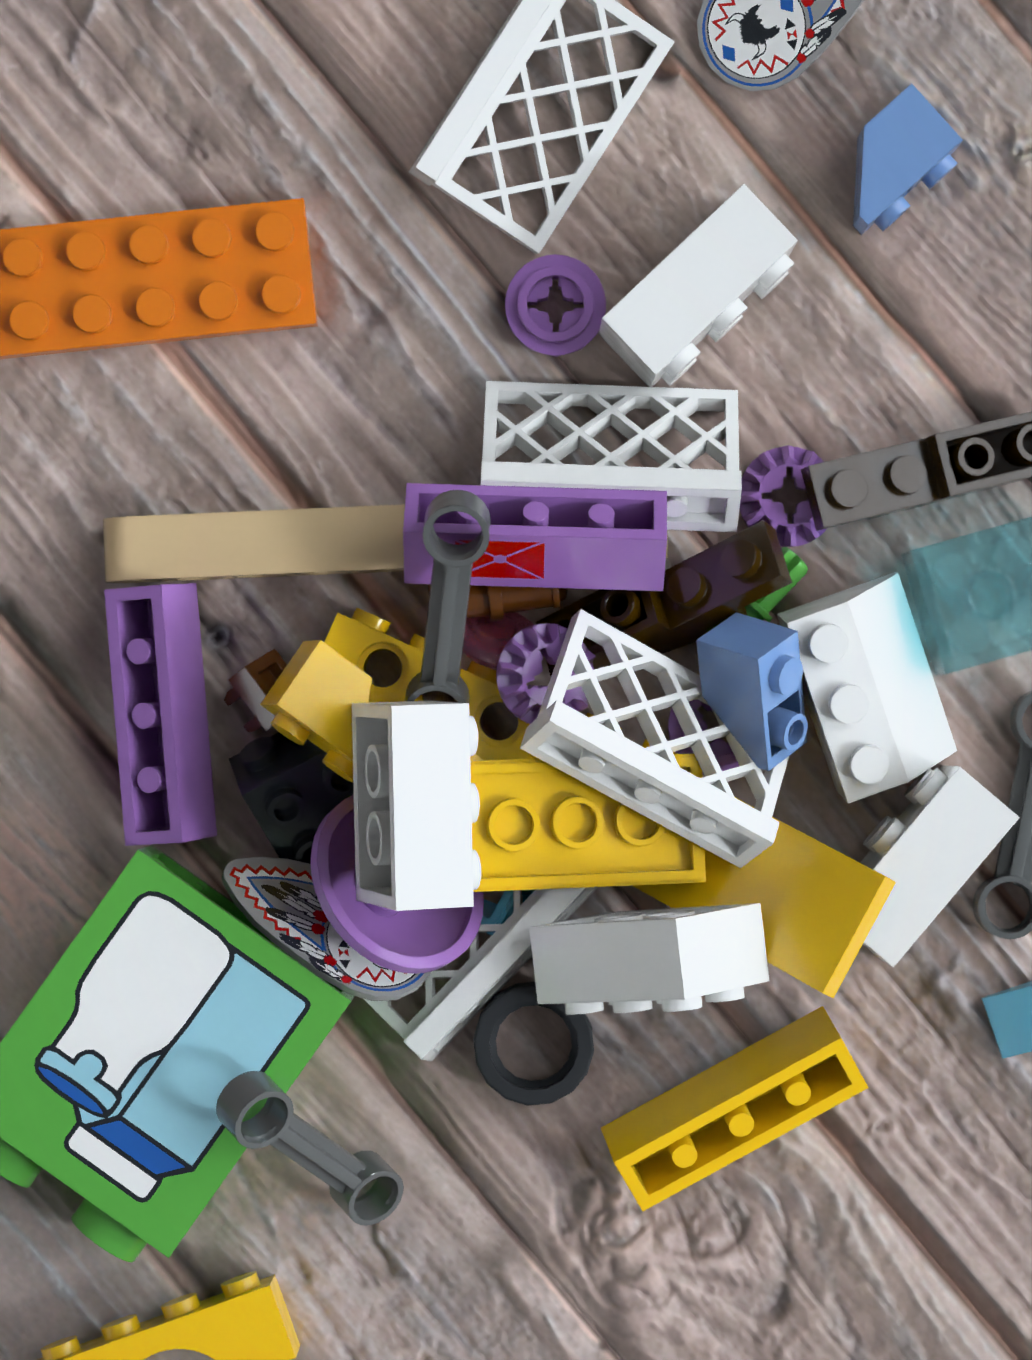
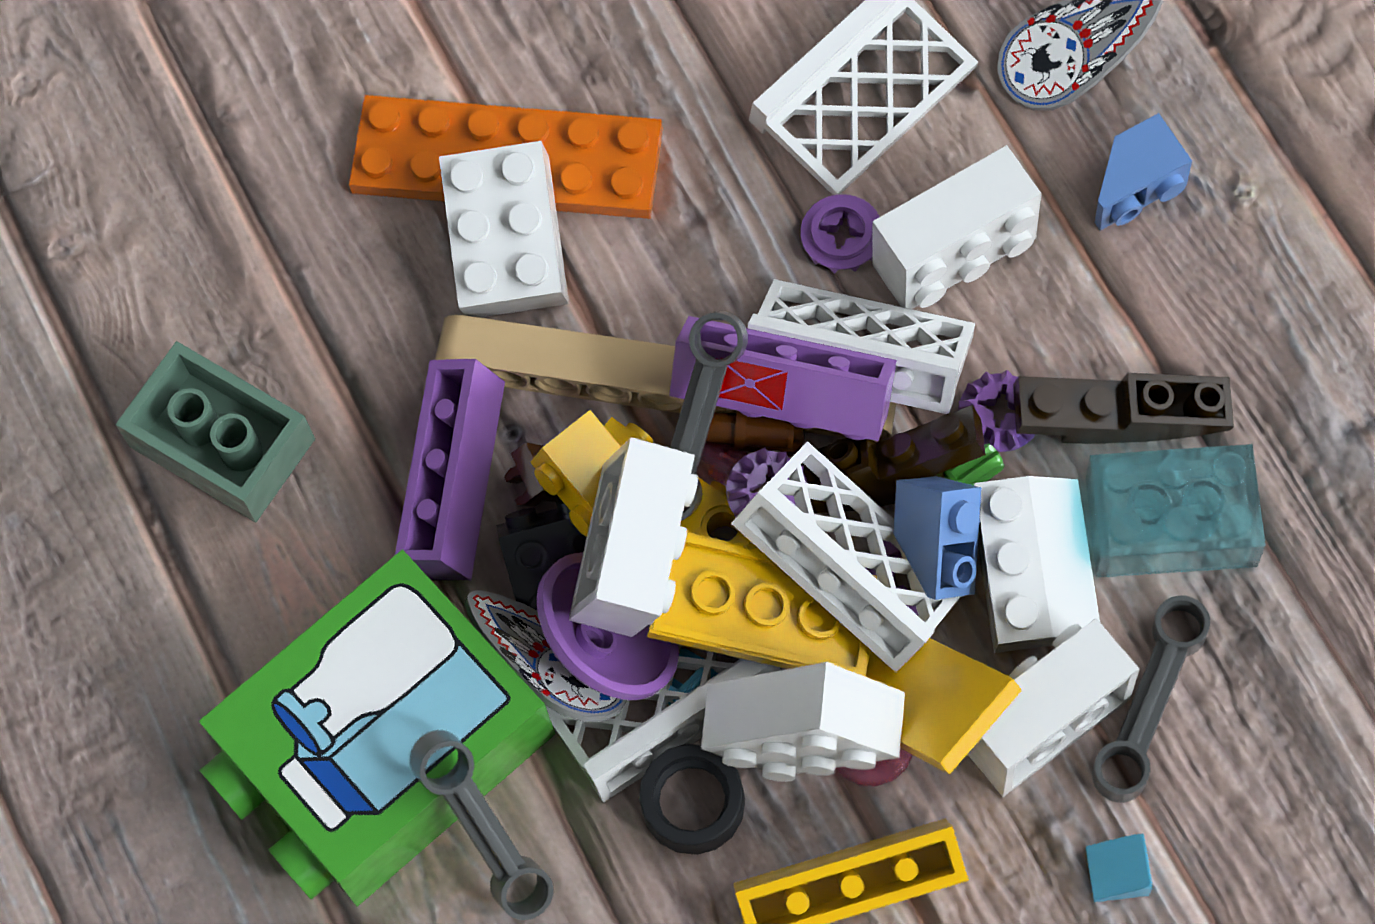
camera: 20 degrees right, 20 degrees down
none -> white brick [439,141,569,318]

